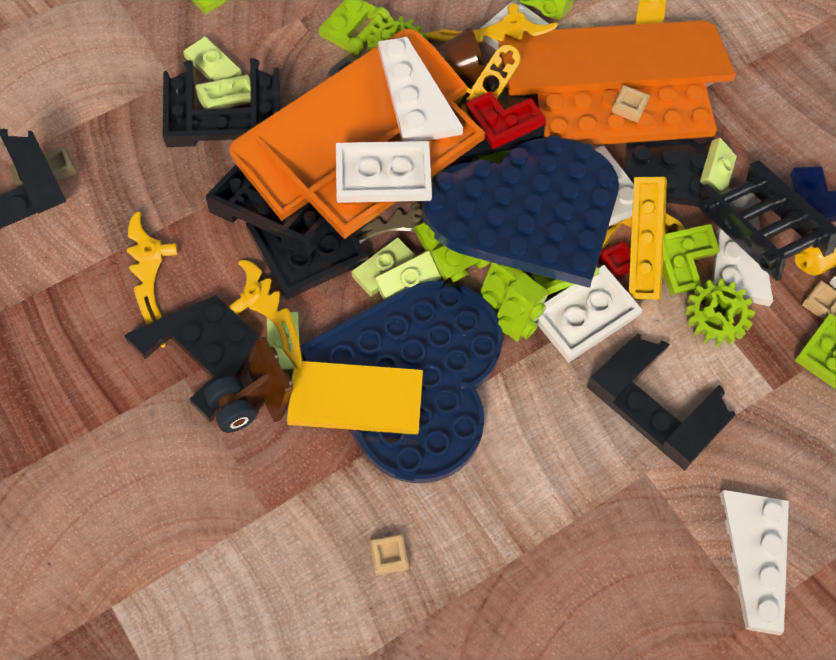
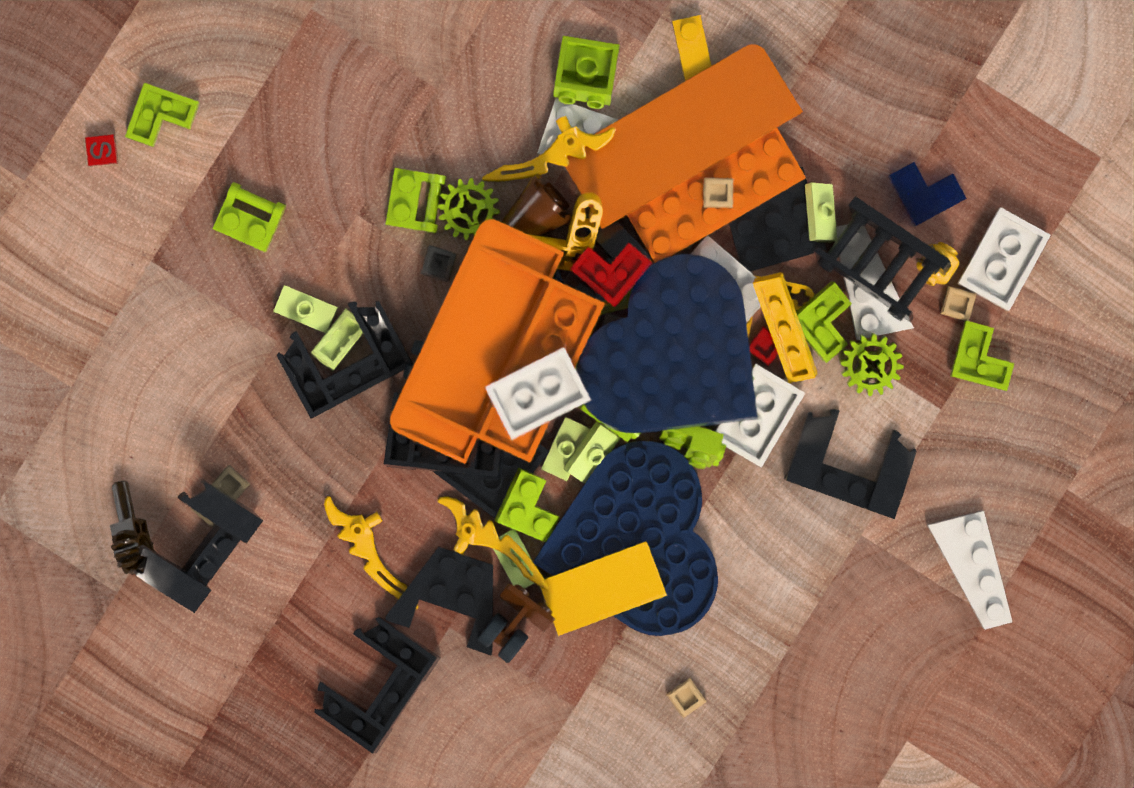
camera: 20 degrees left, 25 degrees up
white wing [378,37,463,142] -> none
none -> black wedge [314,617,441,754]
none -> lime plate [495,468,560,542]

